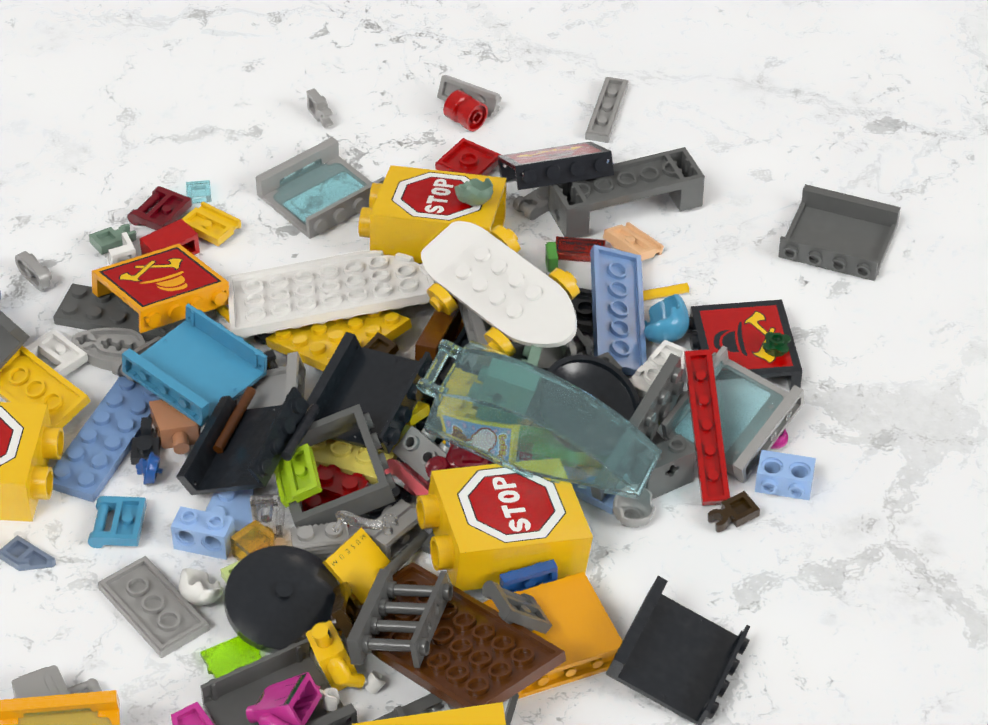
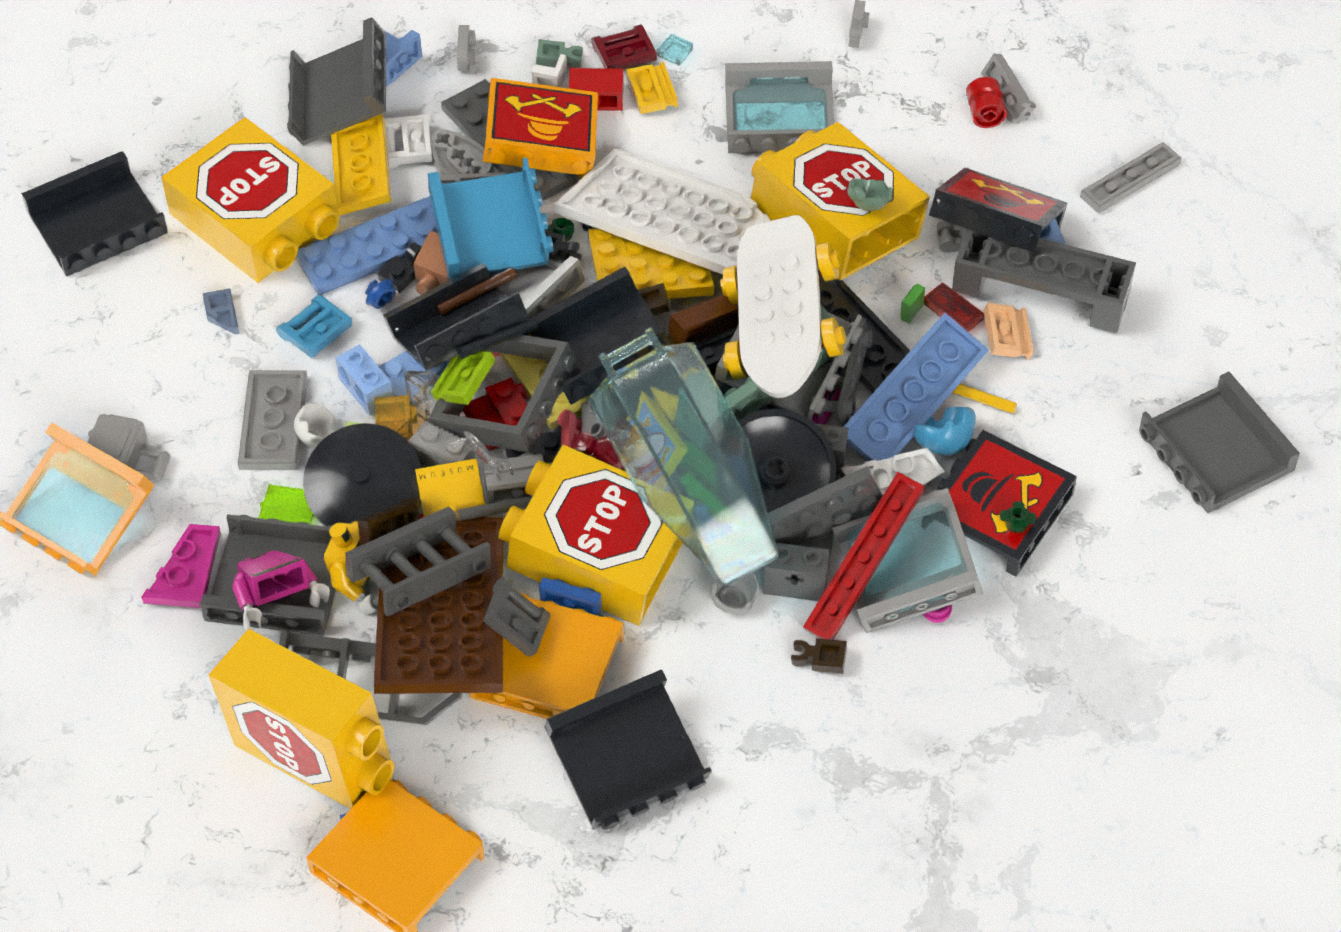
camera: 40 degrees right, 10 degrees up
red plate [435,138,501,176] -> none
light blue brick [755,450,816,500] -> none

